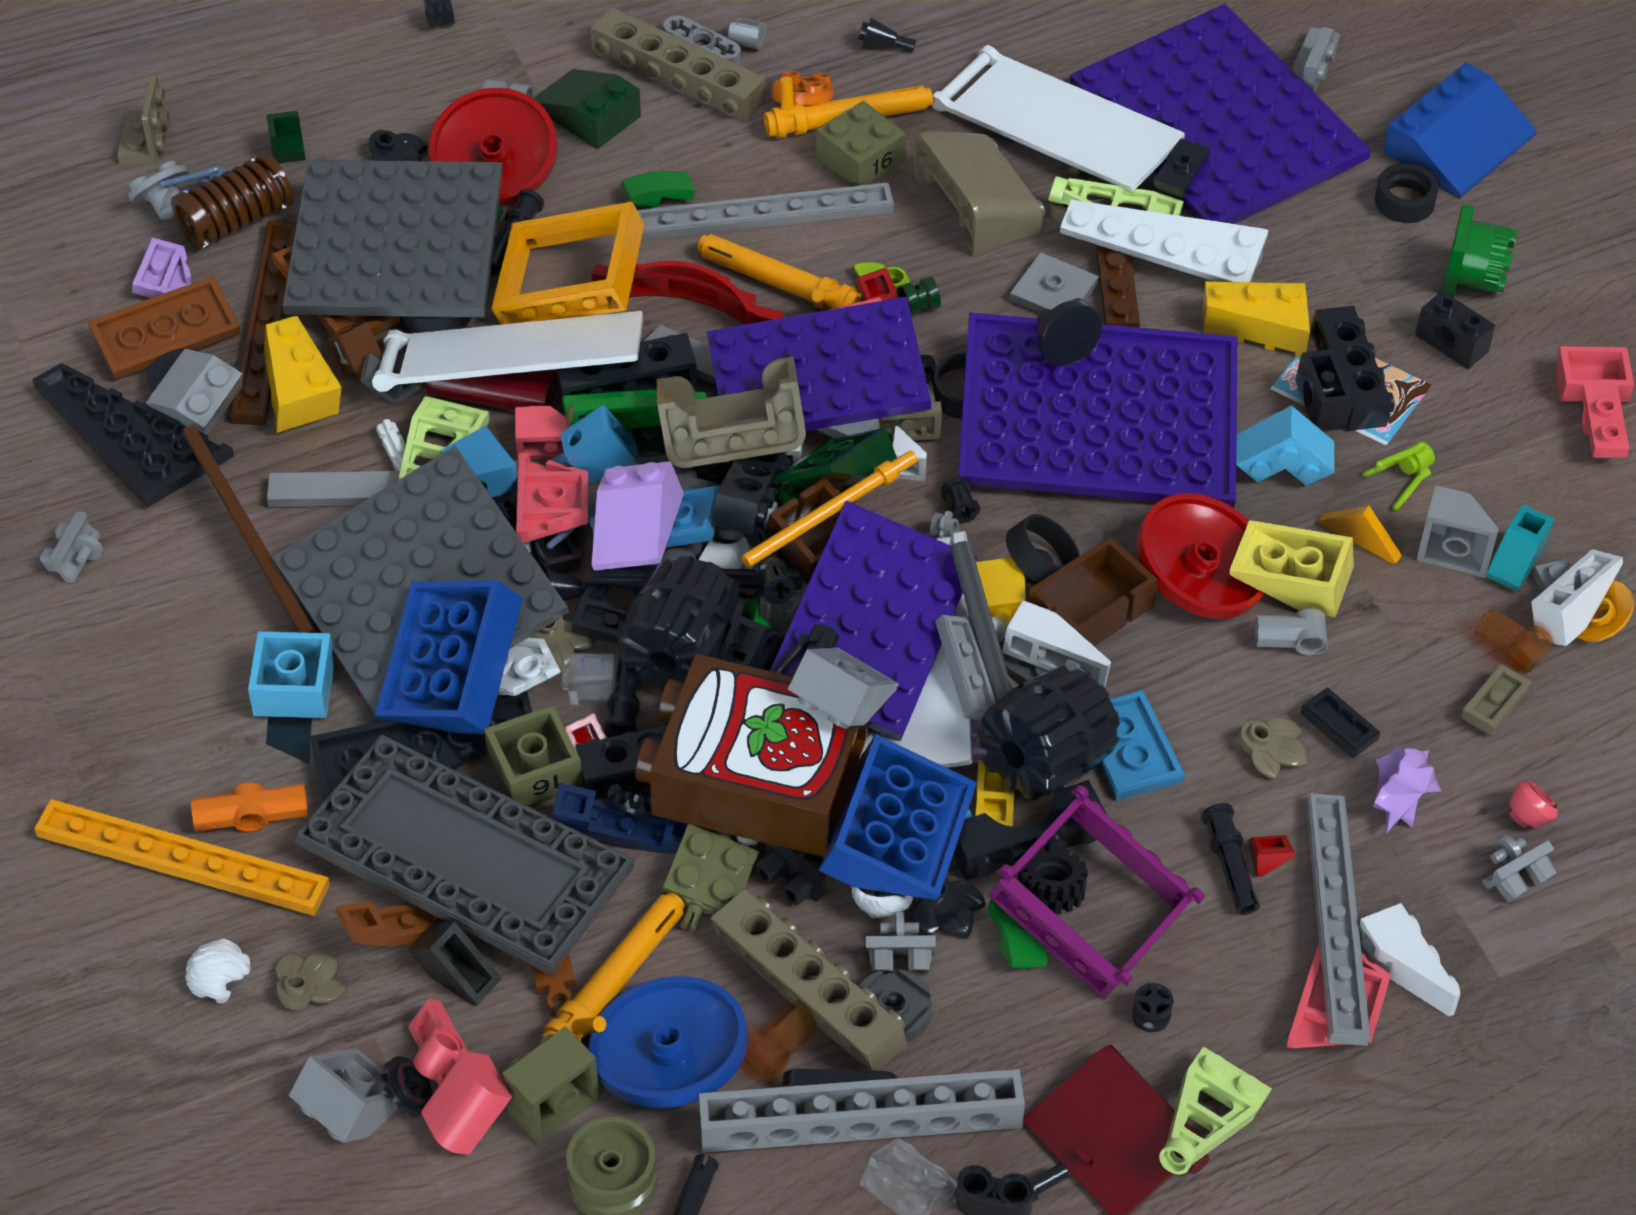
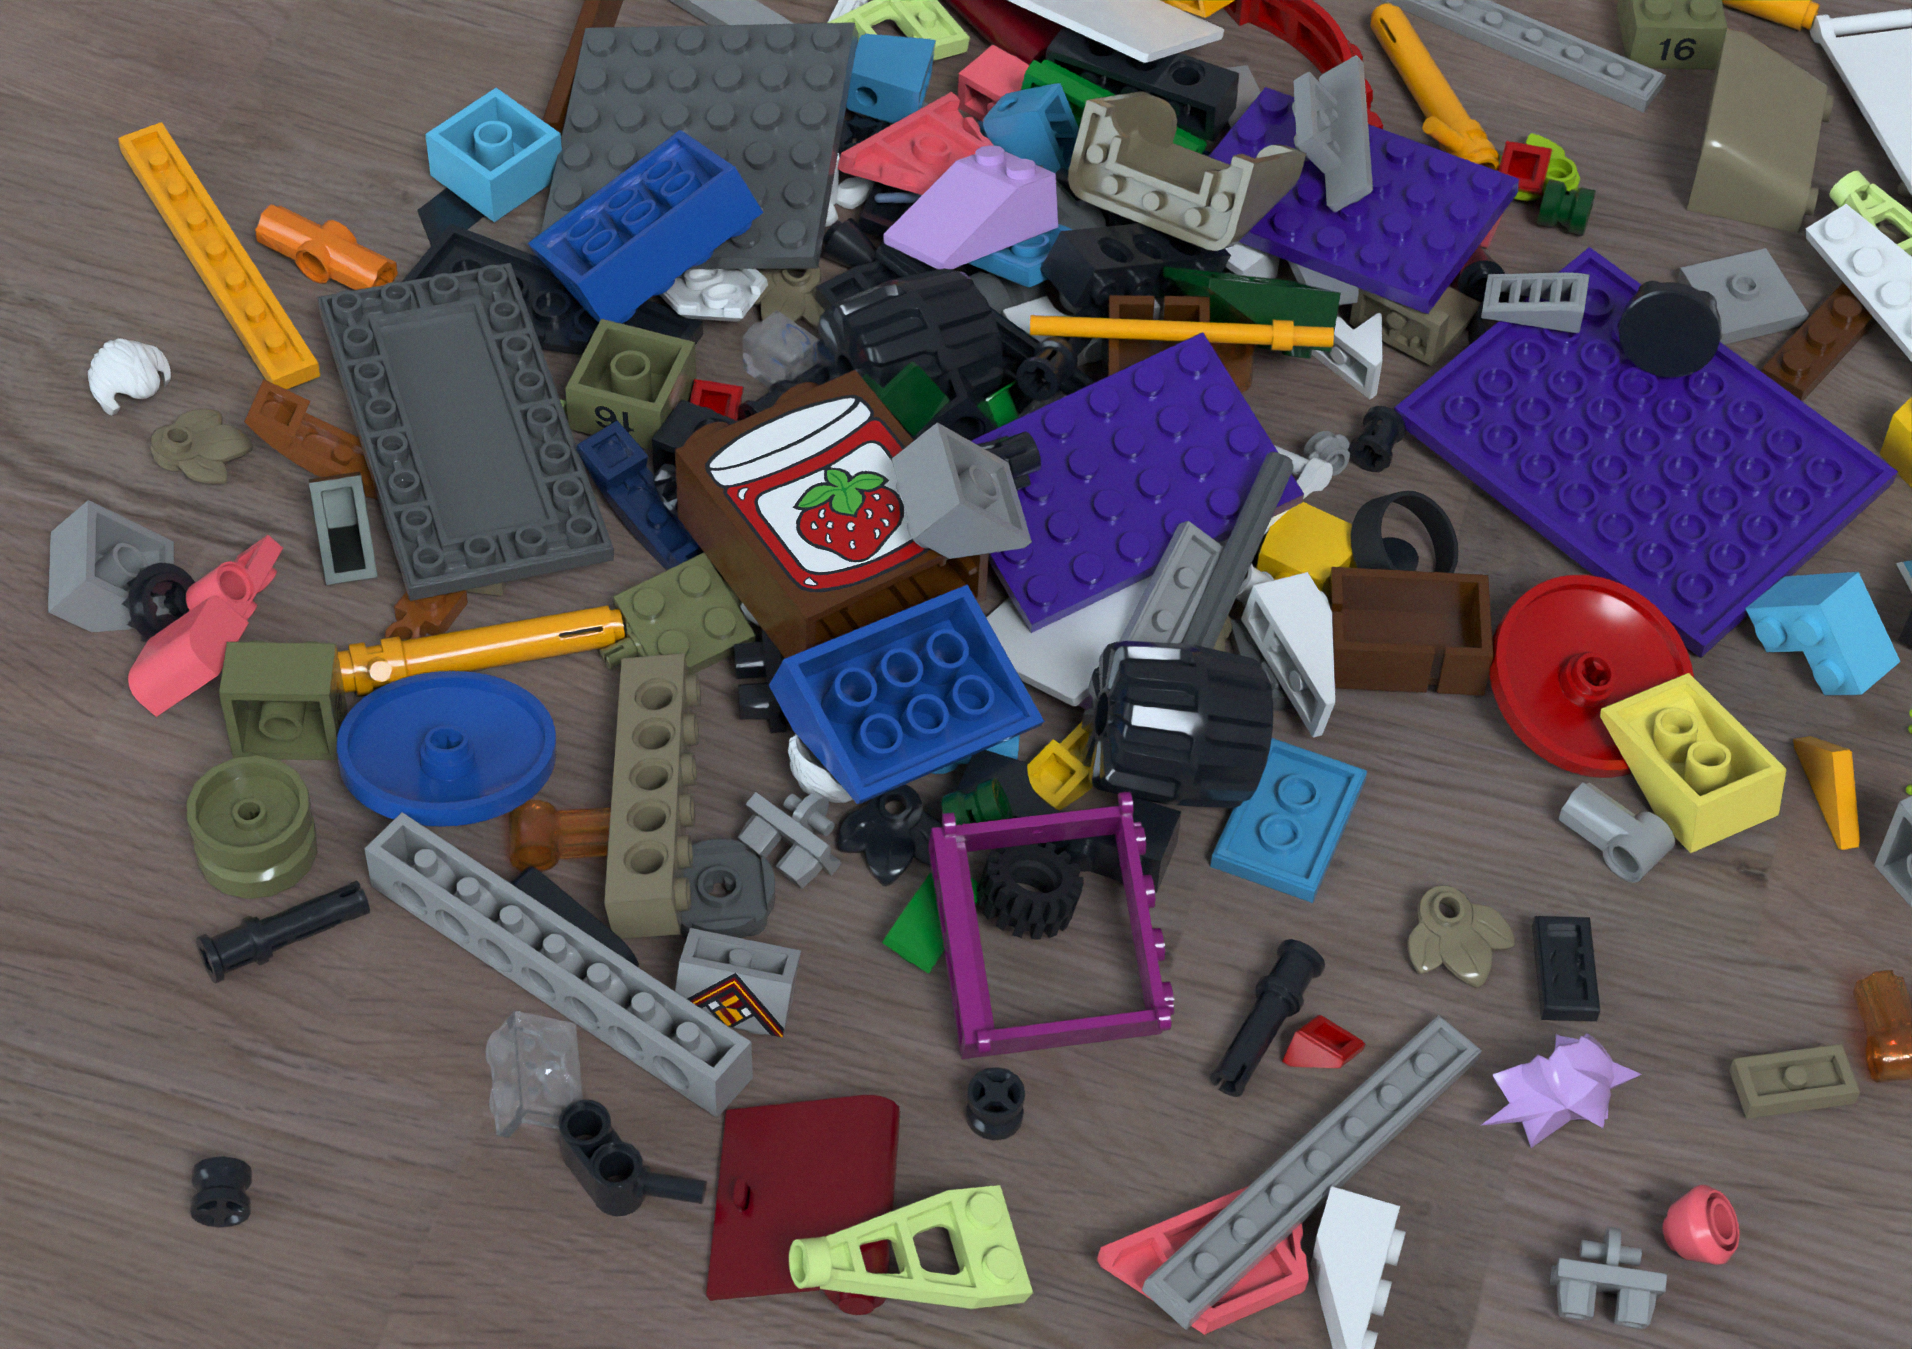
camera: 40 degrees right, 0 degrees up
none -> light grey brick [675,928,801,1038]
none -> dark green panel [862,361,950,437]
none -> dark green wheel [942,778,1014,825]
none -> light grey bracket [1292,56,1373,212]
none -> light grey slope [1481,273,1589,333]

